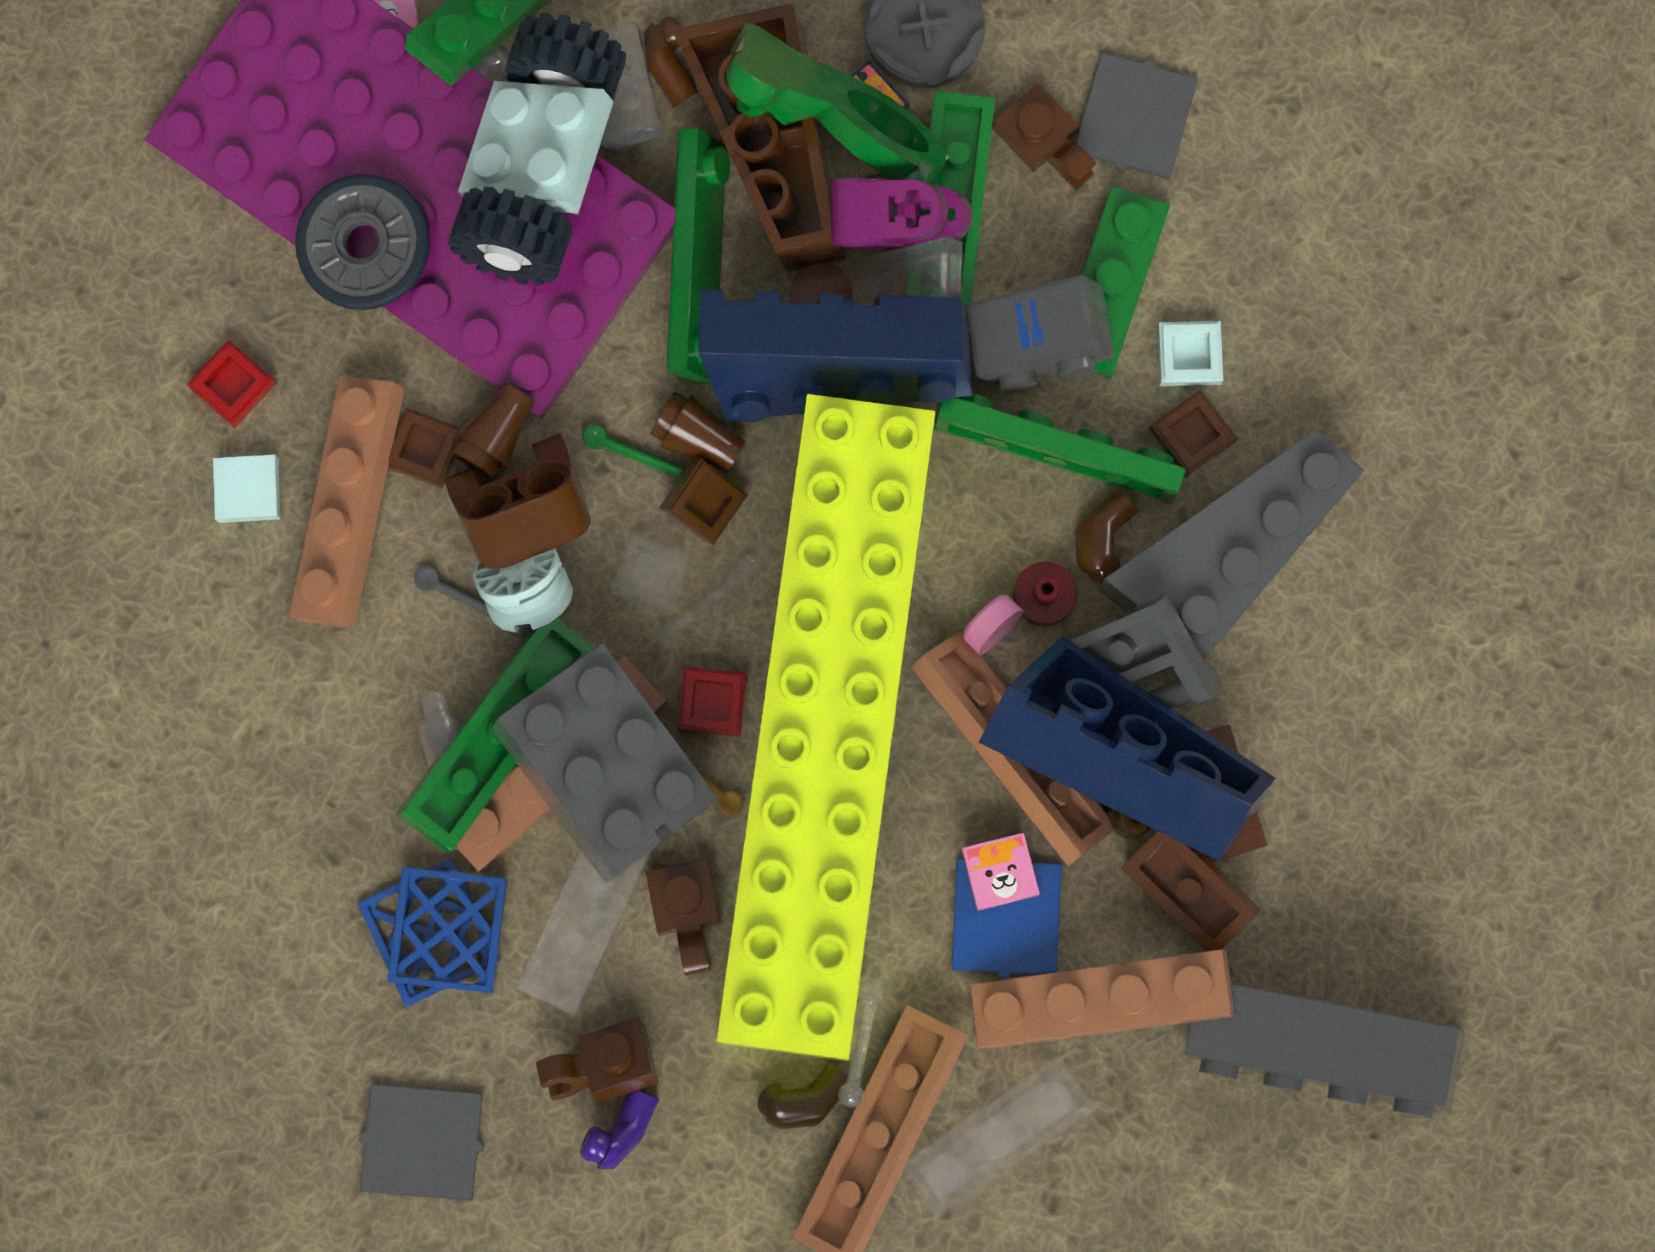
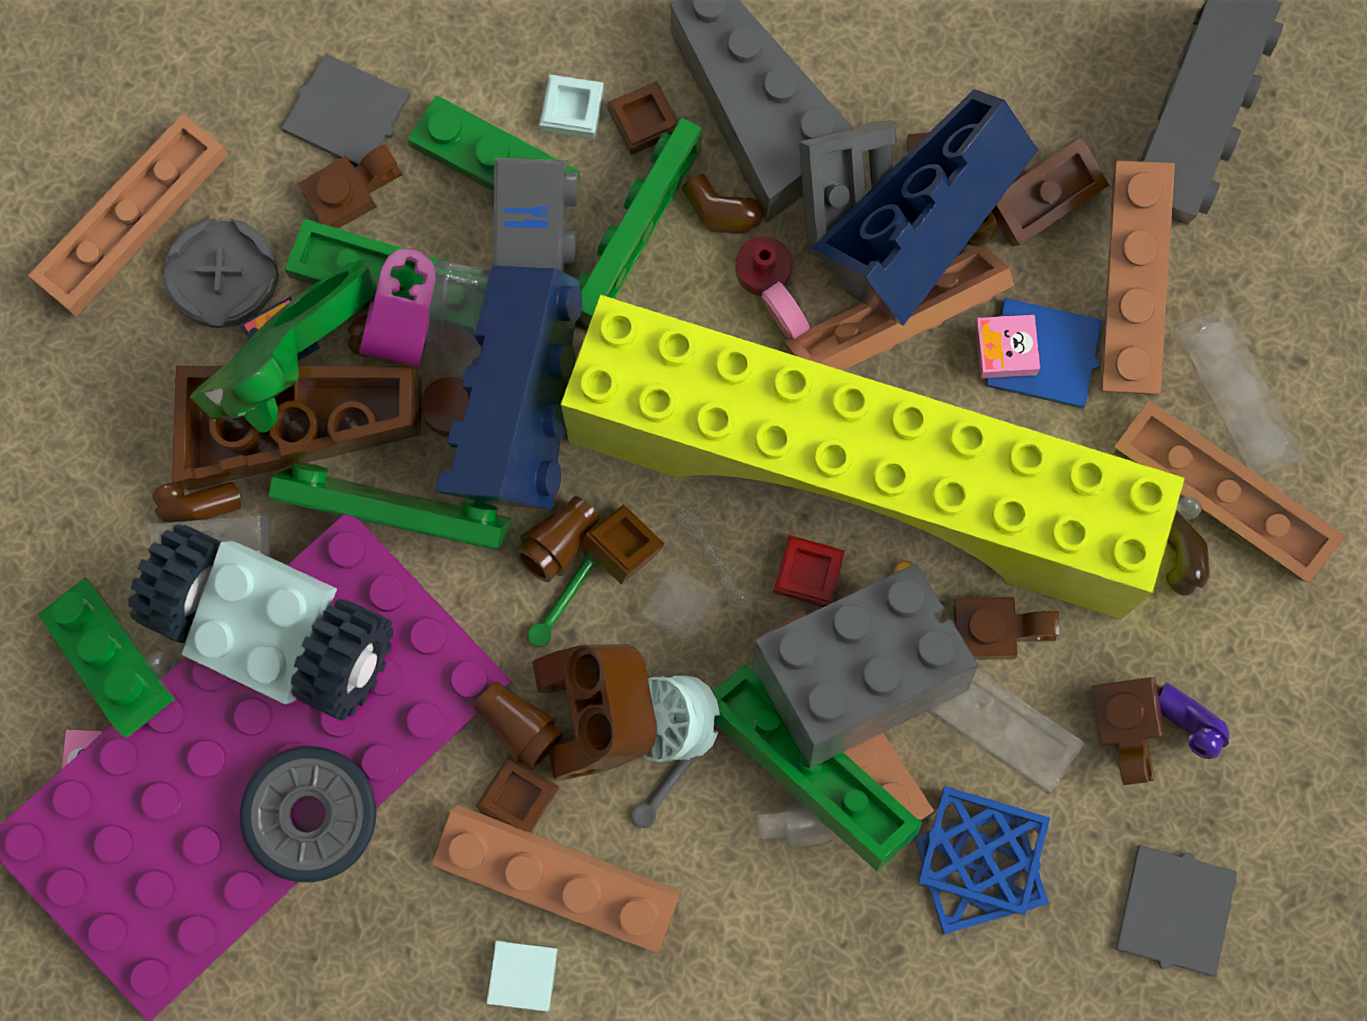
camera: 80 degrees left, 5 degrees down
red tile [186,340,277,428] -> none

